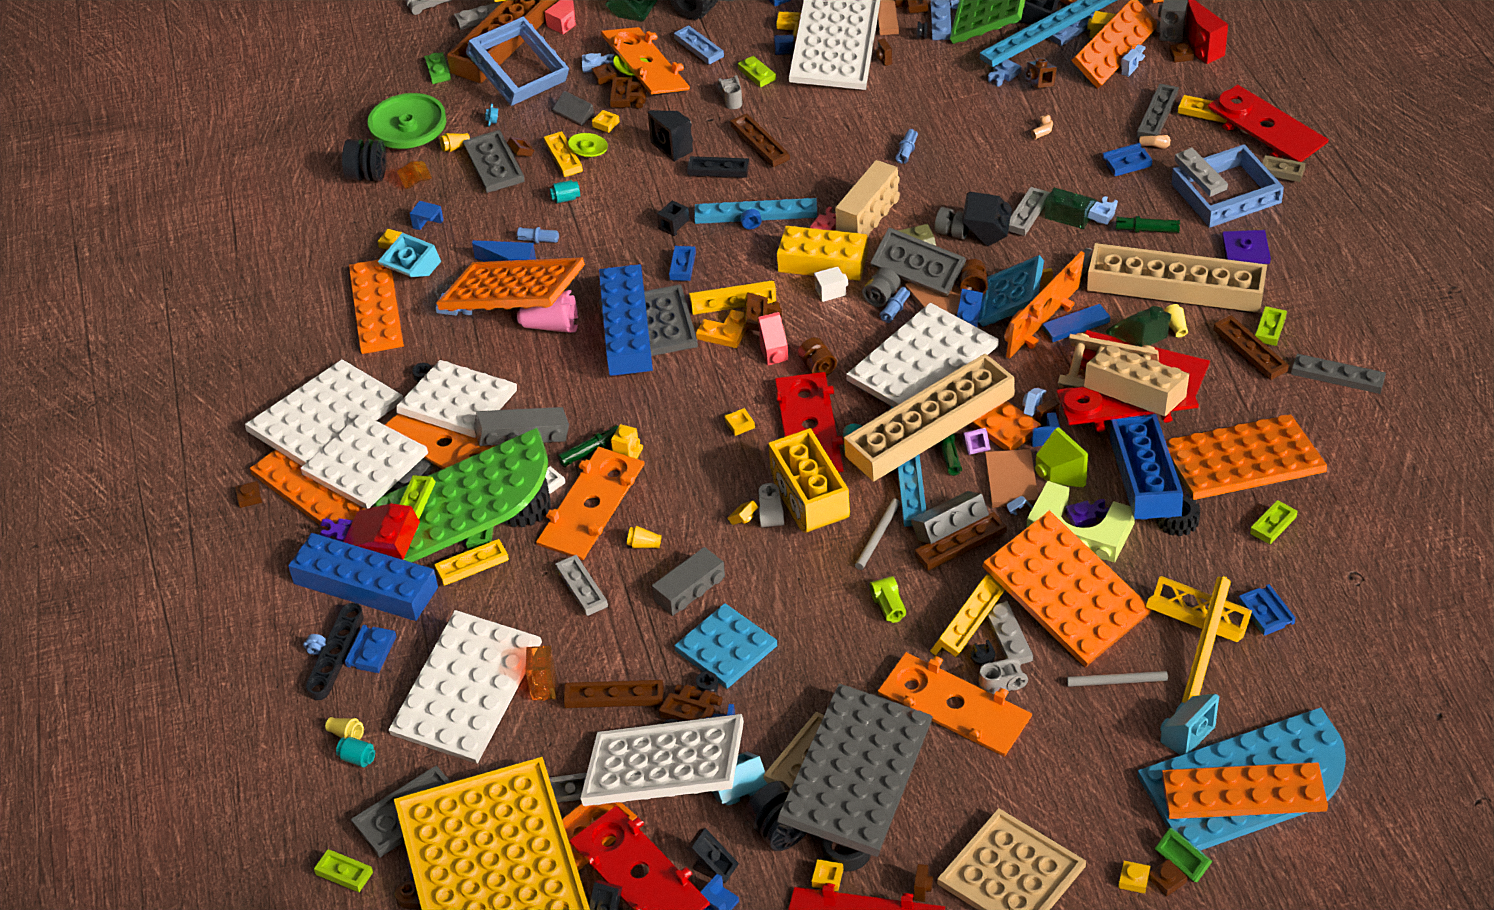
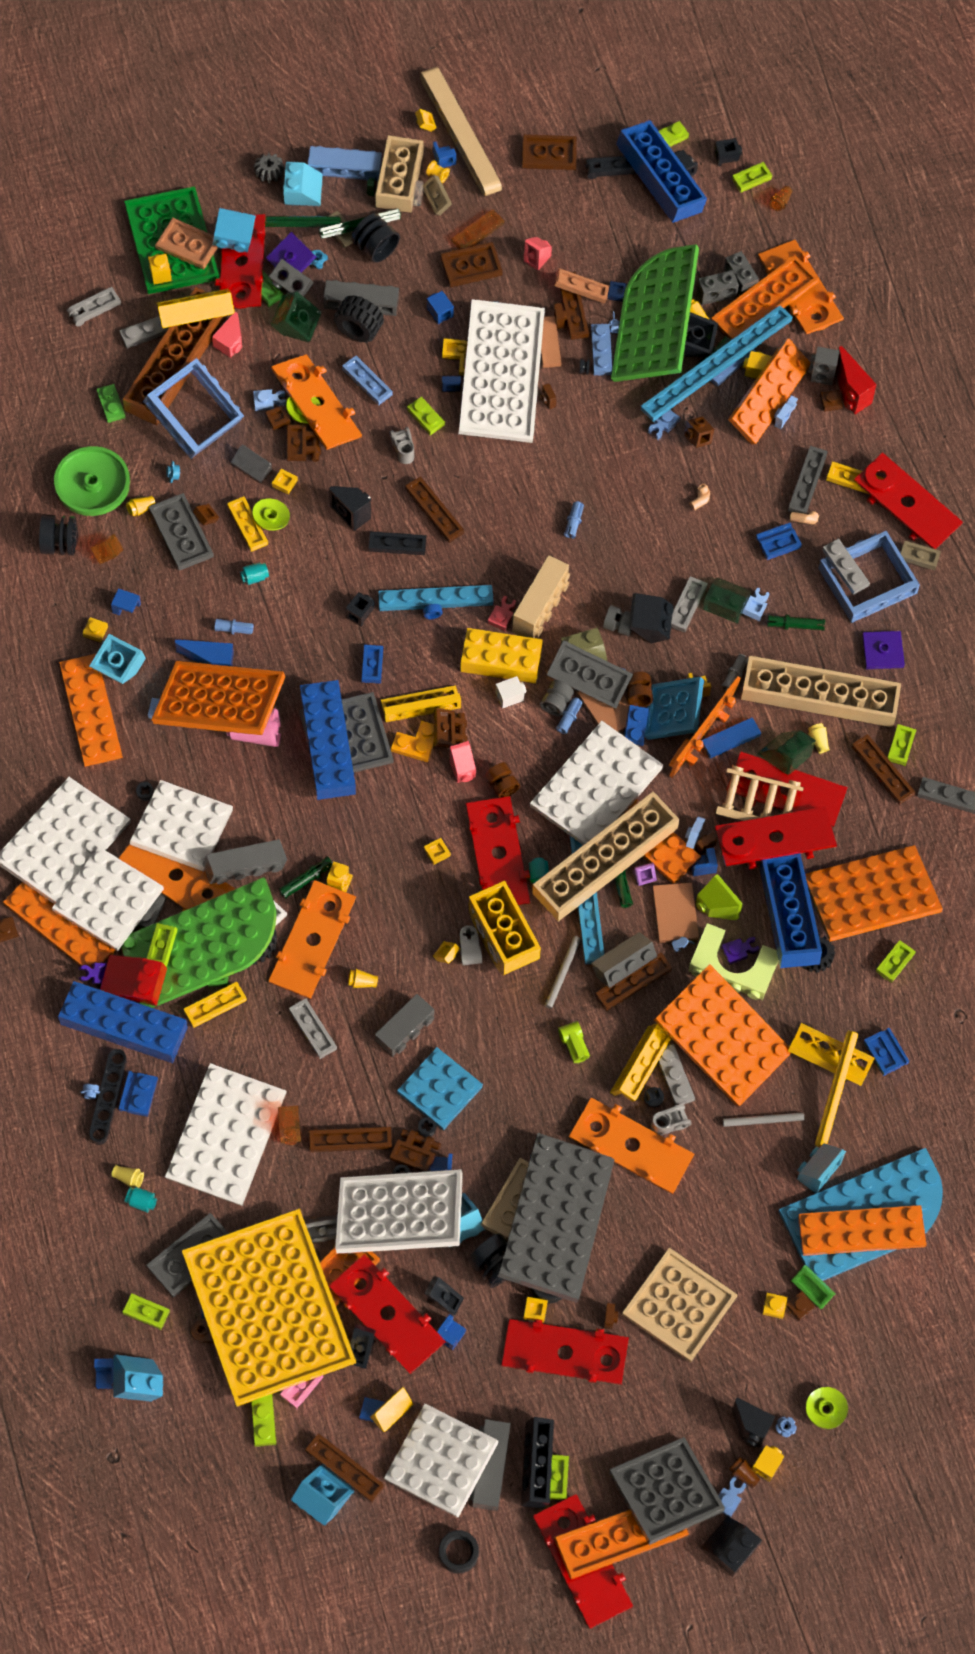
camera: 10 degrees left, 20 degrees up
tan brick [1084,345,1189,416] -> none

